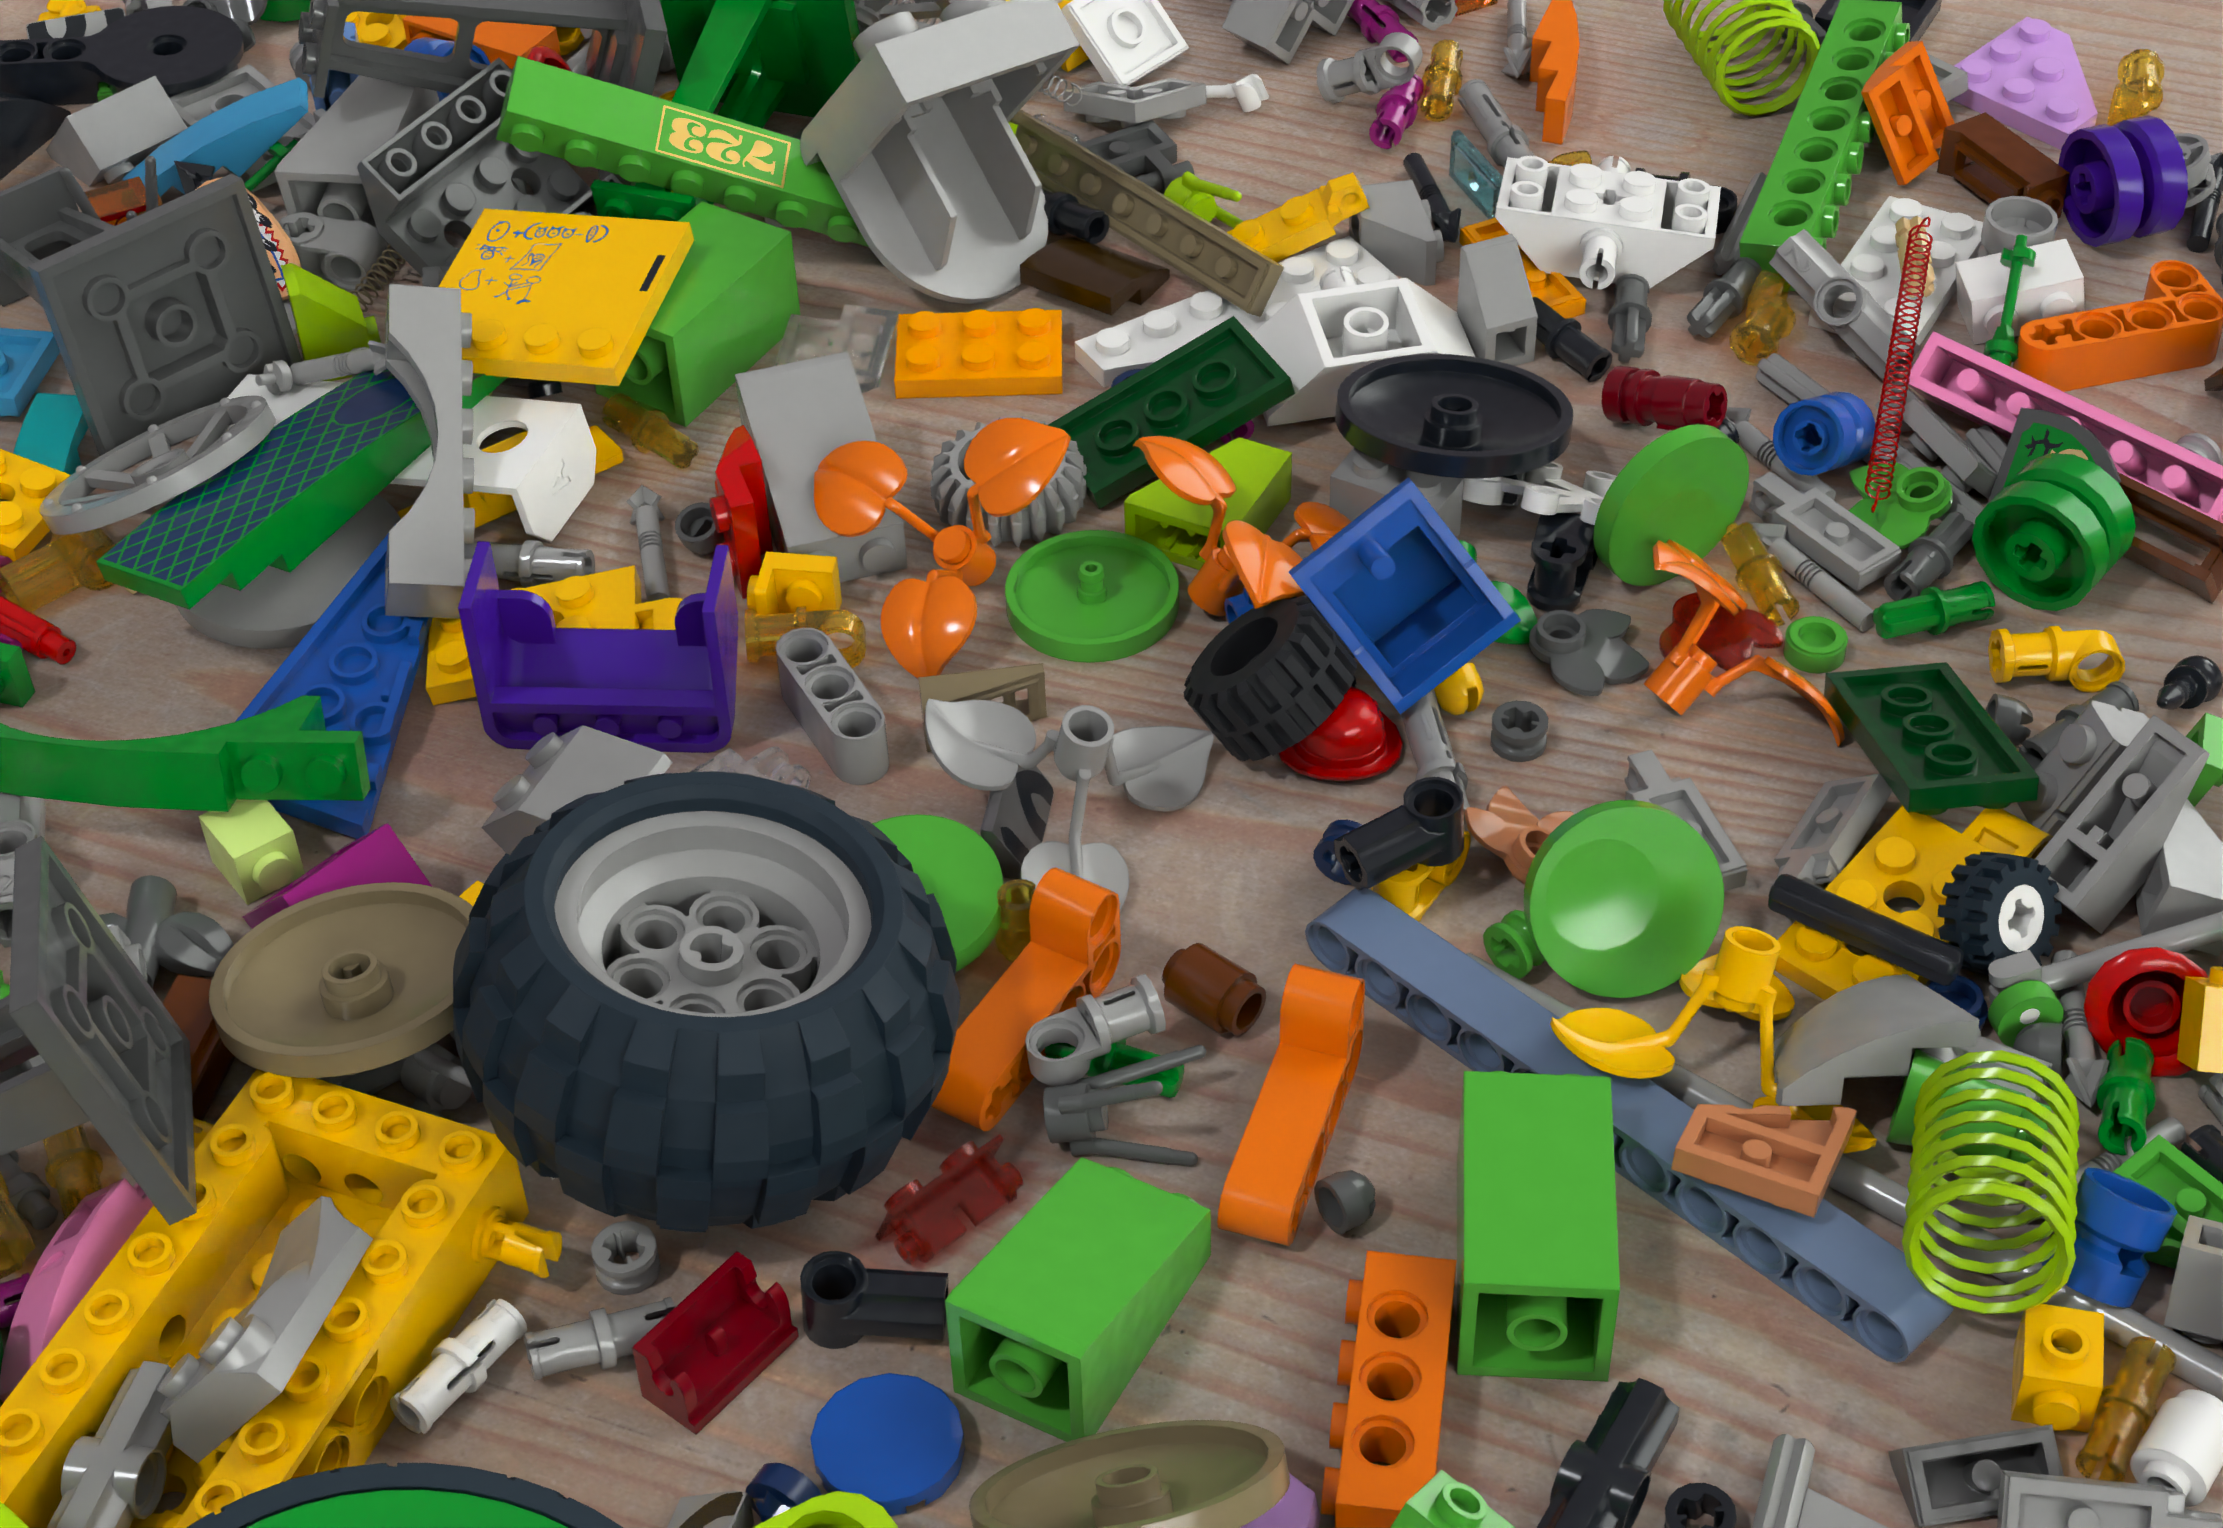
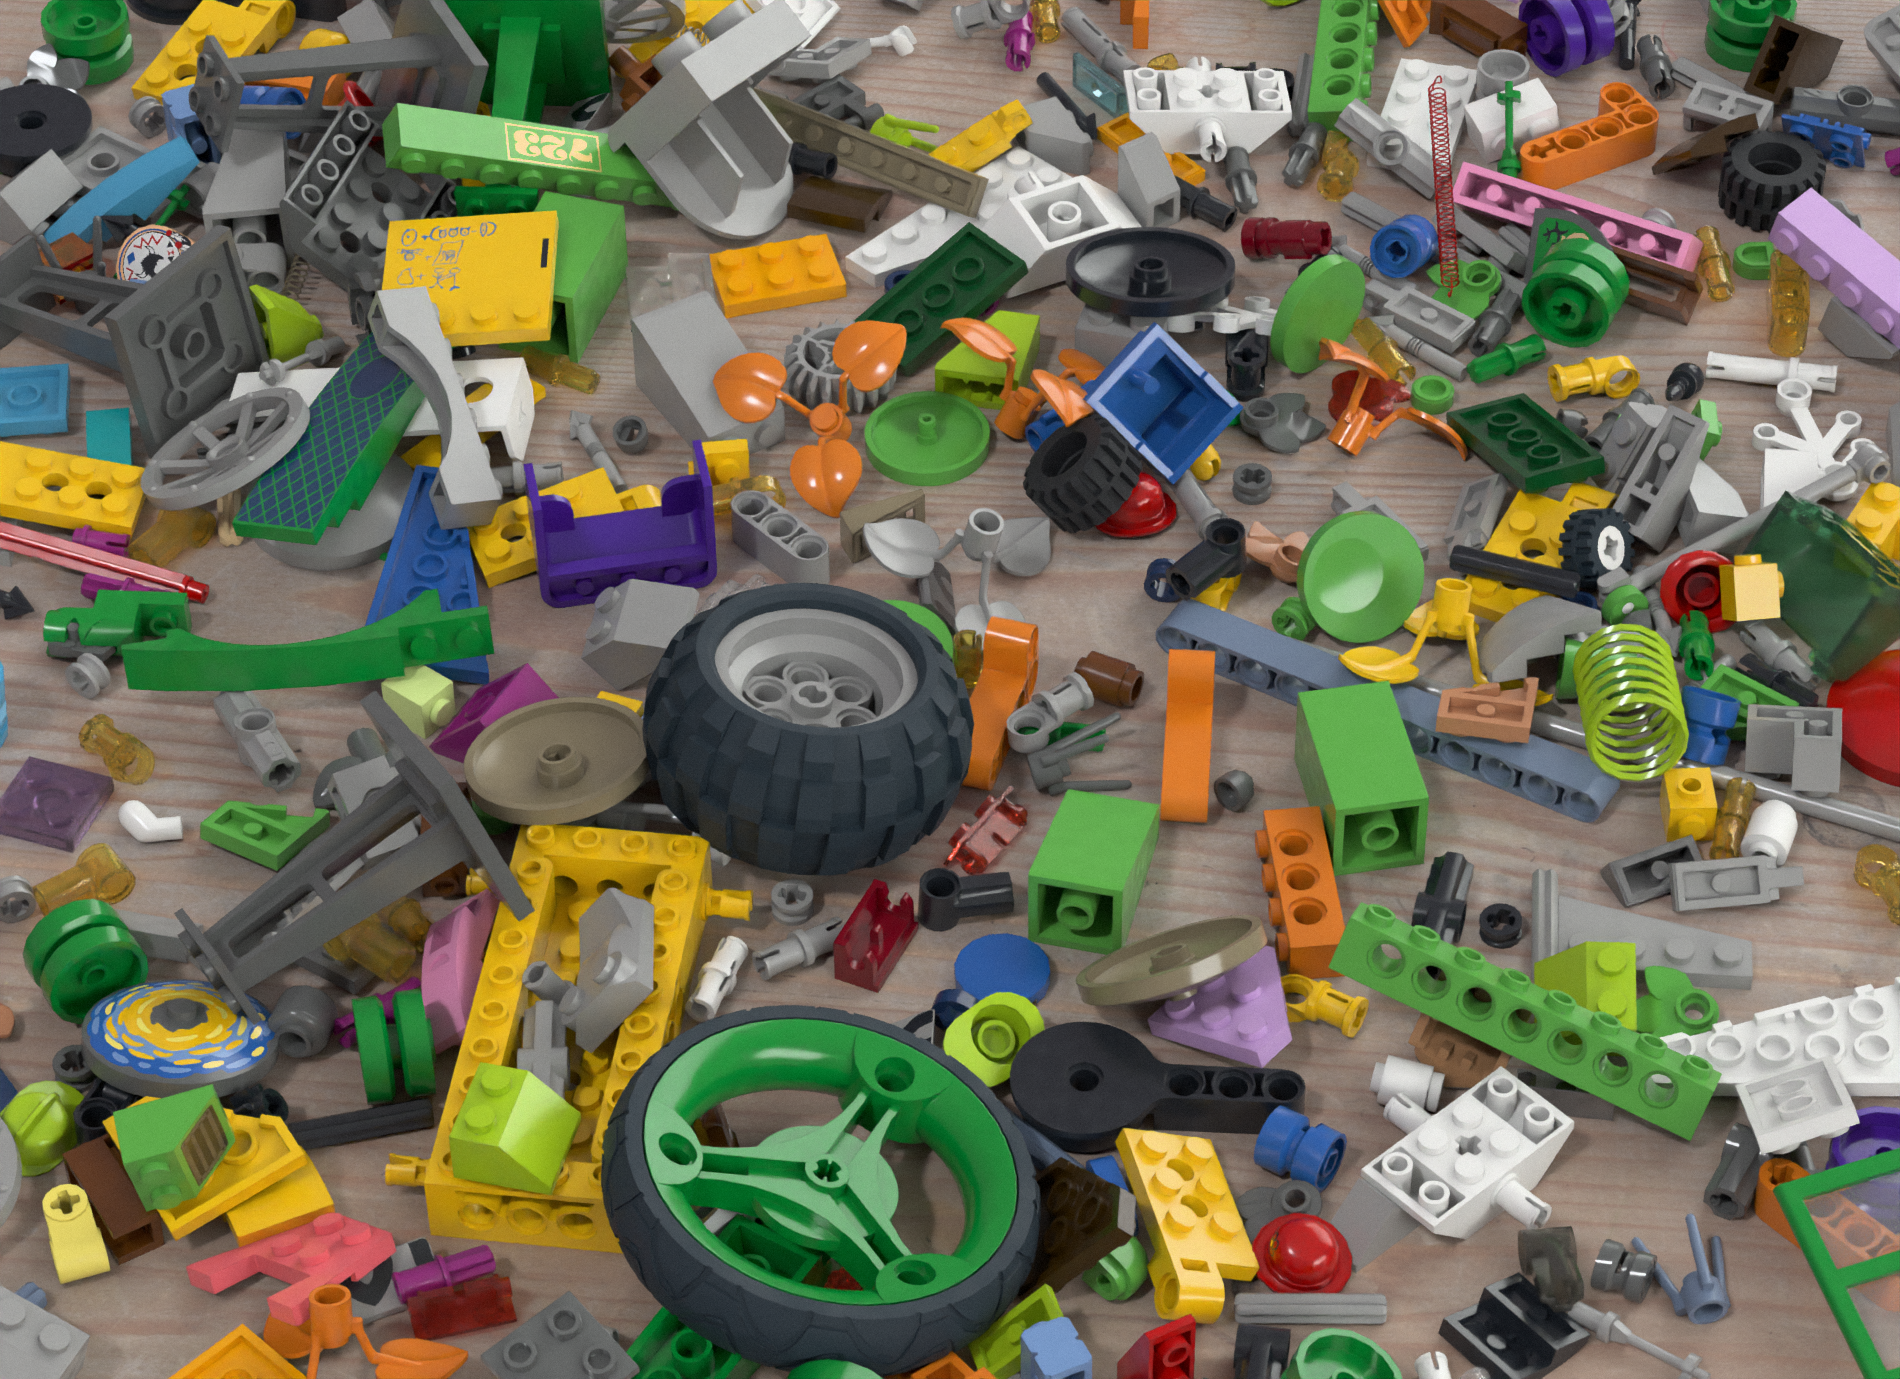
camera: 15 degrees left, 0 degrees up
light grey piece [290,340,387,385] -> none
red plate [709,425,773,599] -> none
tan axle [1895,216,1935,298] -> none
none -> light grey pin [522,961,575,1006]

